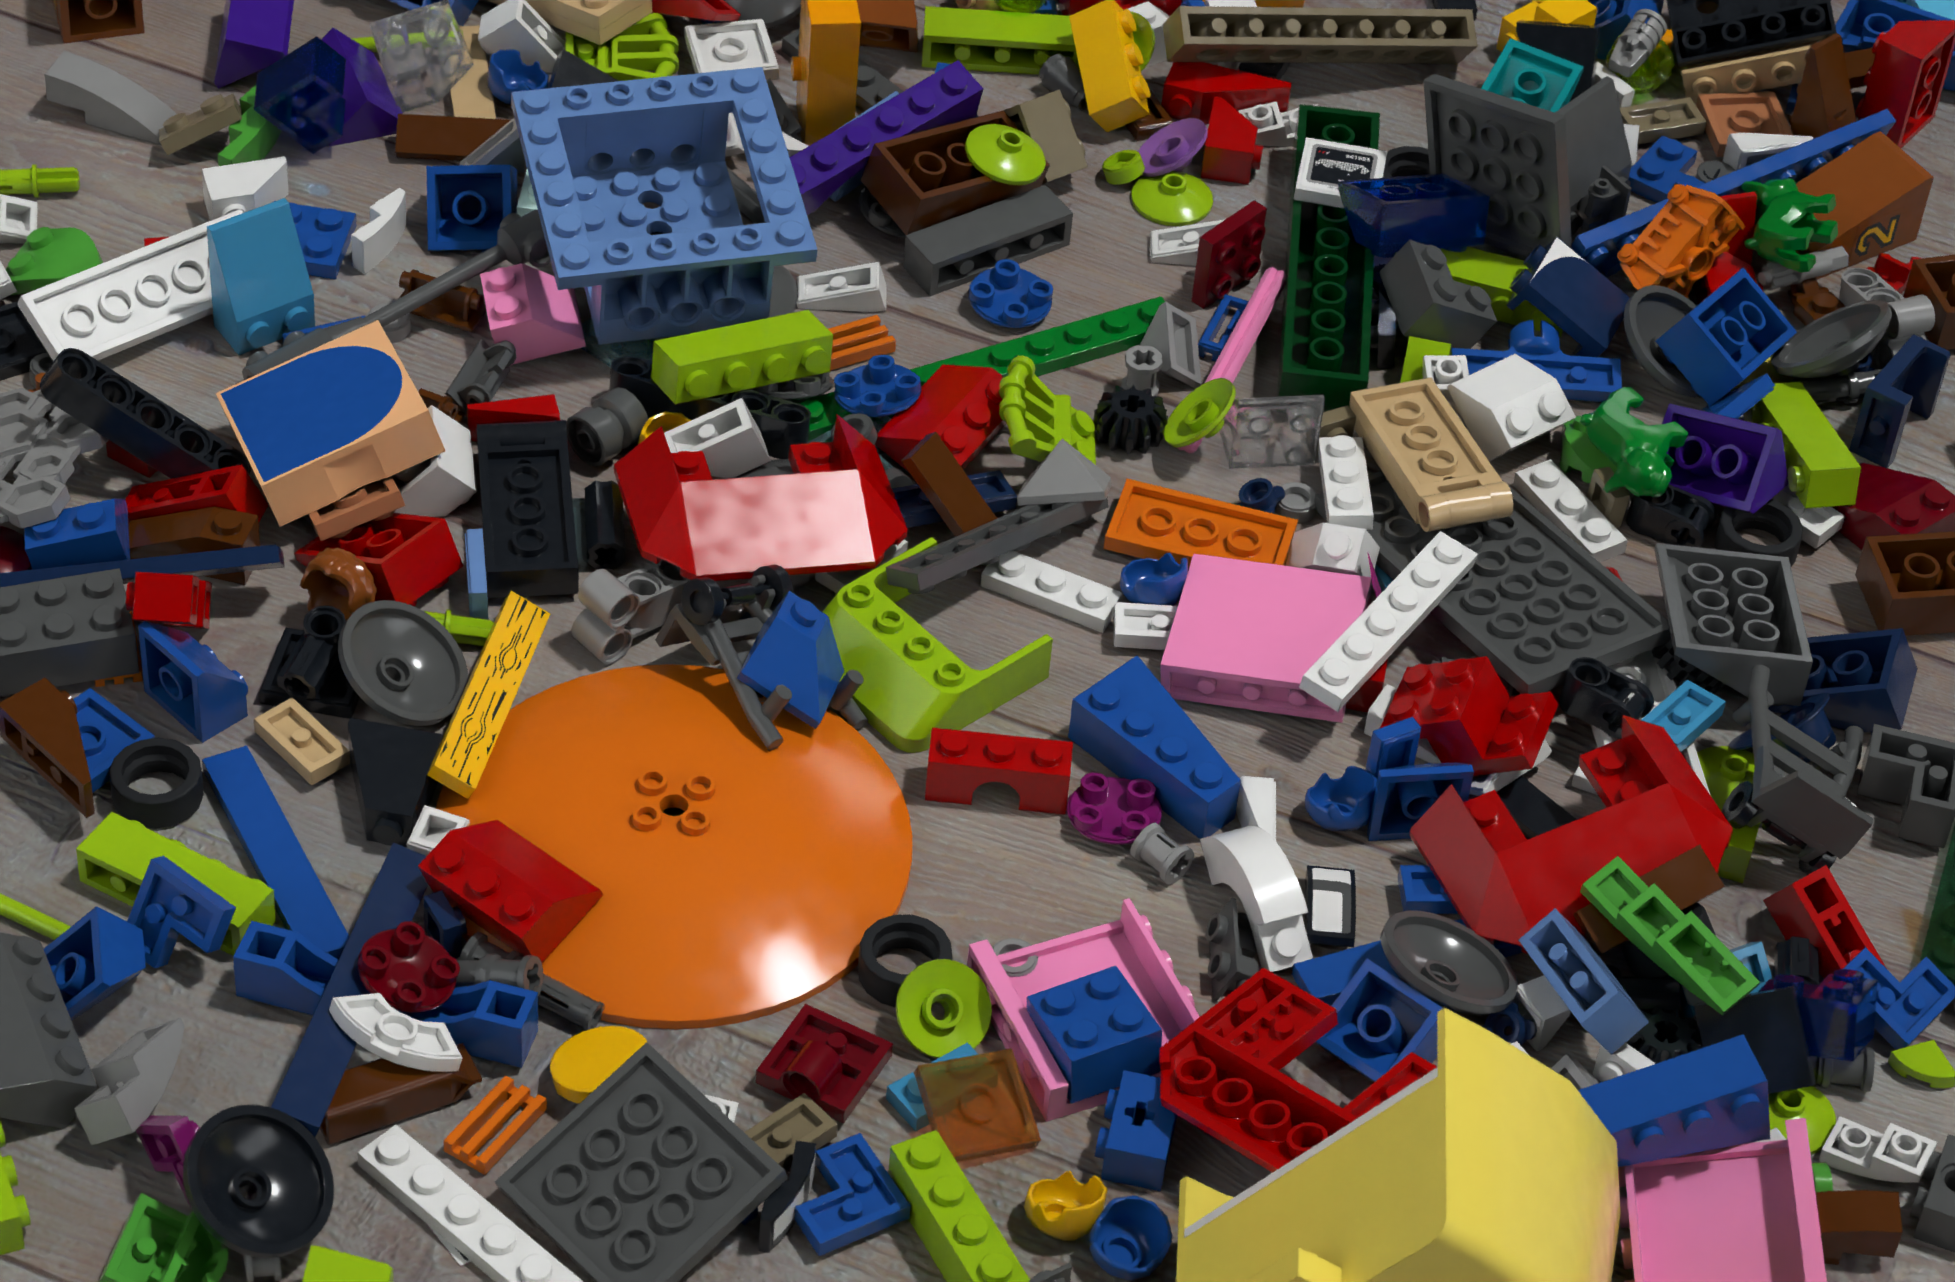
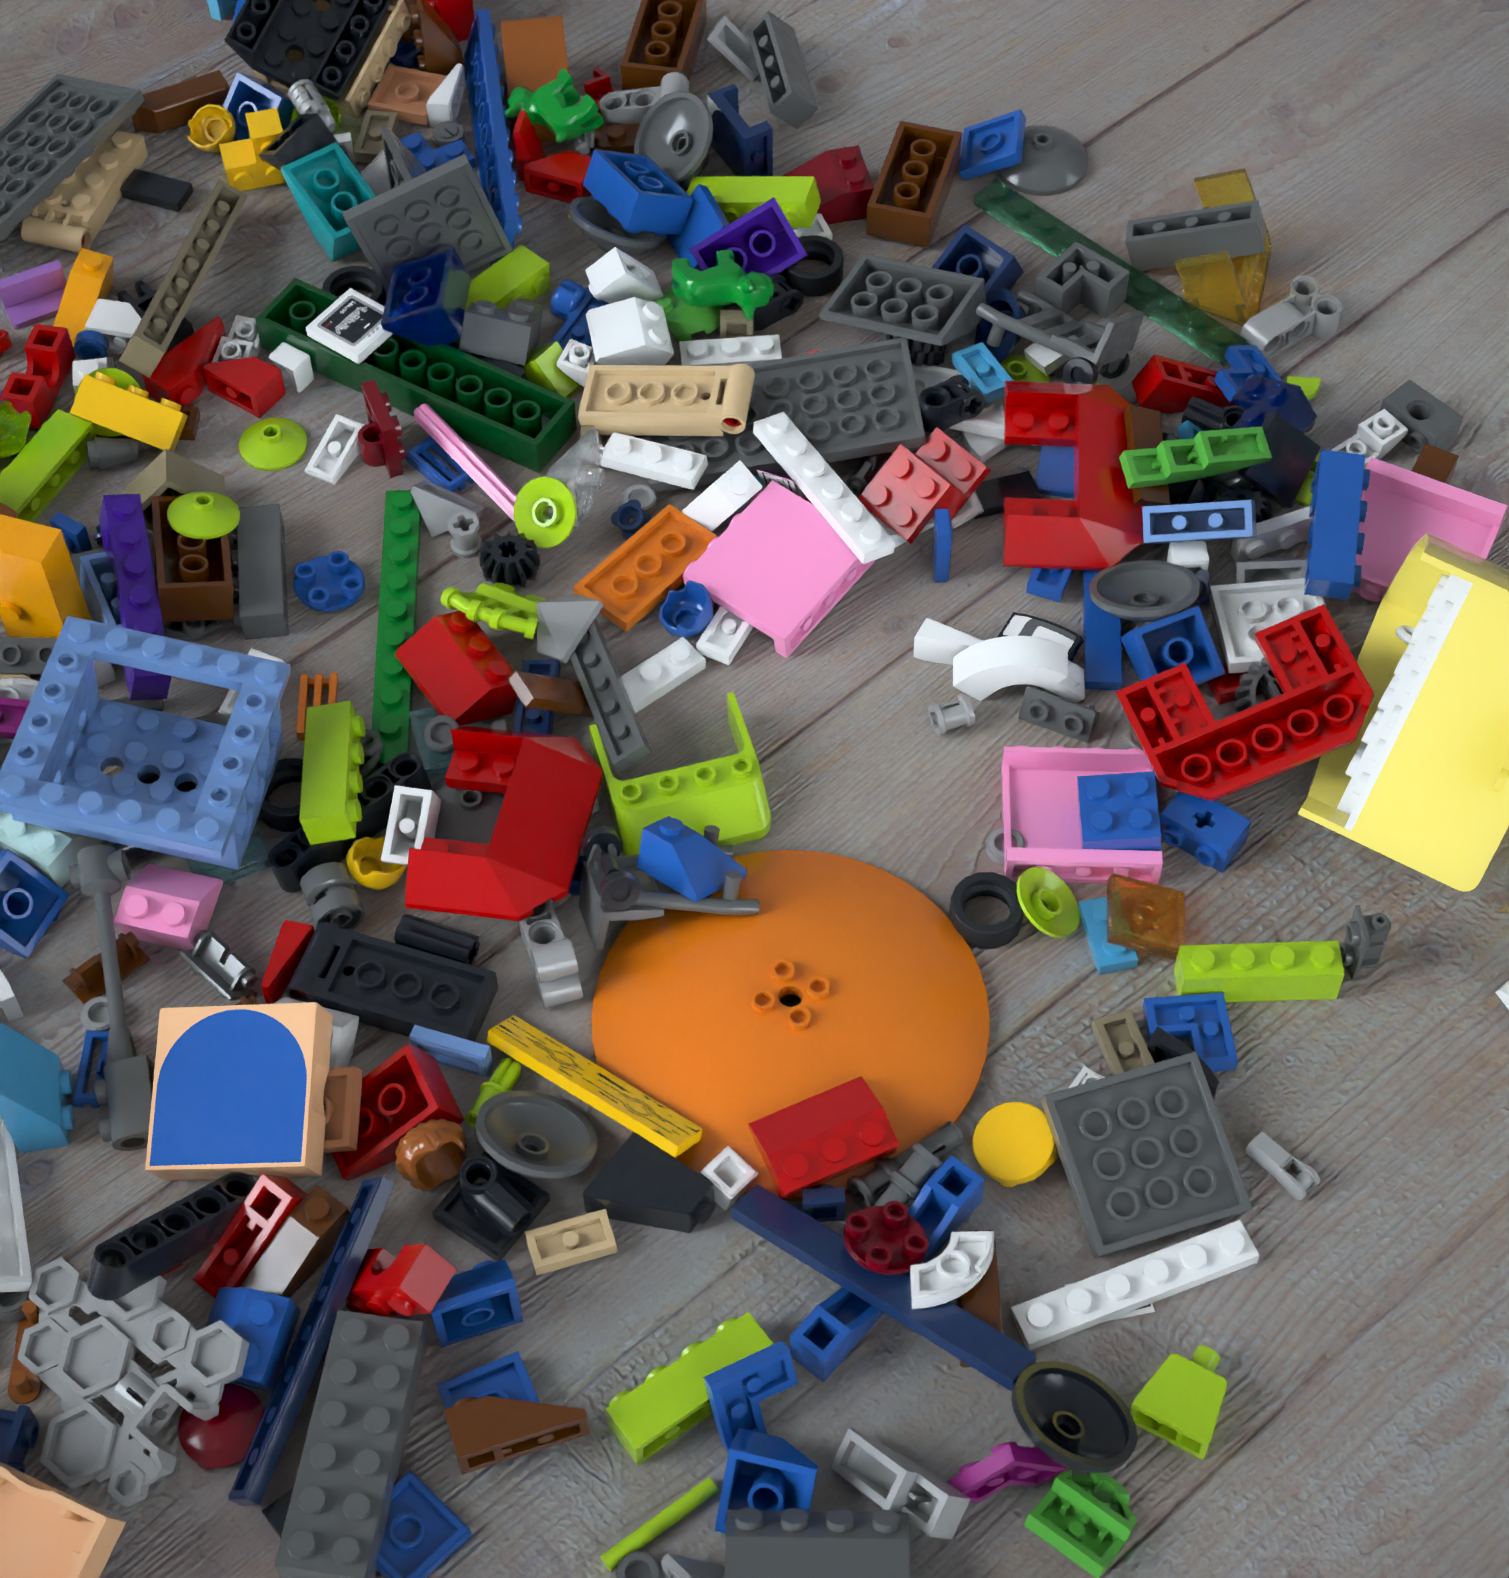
camera: 60 degrees left, 10 degrees up
black tyre [109,738,204,829] -> none
blue tile [202,745,350,960] -> none
orange tile [444,1075,547,1175] -> none
dark red plate [755,1004,893,1124] -> none
blue dish [834,355,922,417] -> none
red arch [925,727,1073,815] -> none
yellow hair [1024,1171,1107,1241] -> none
magenta dish [1067,773,1162,845] -> none
blue wedge [1068,655,1241,839] -> none
blue hair [1088,1195,1173,1282] -> none
lime tile [1102,150,1145,185] -> none
medium lavender dish [1138,118,1208,177] -> none
blue hair [1305,766,1377,832] -> none
blue slope [1367,762,1474,841] -> none
dark blue panel [1506,237,1630,357] -> none
orange piece [1617,184,1745,298] -> none
none -> white slope [269,342,314,393]
none -> white slope [585,247,664,304]

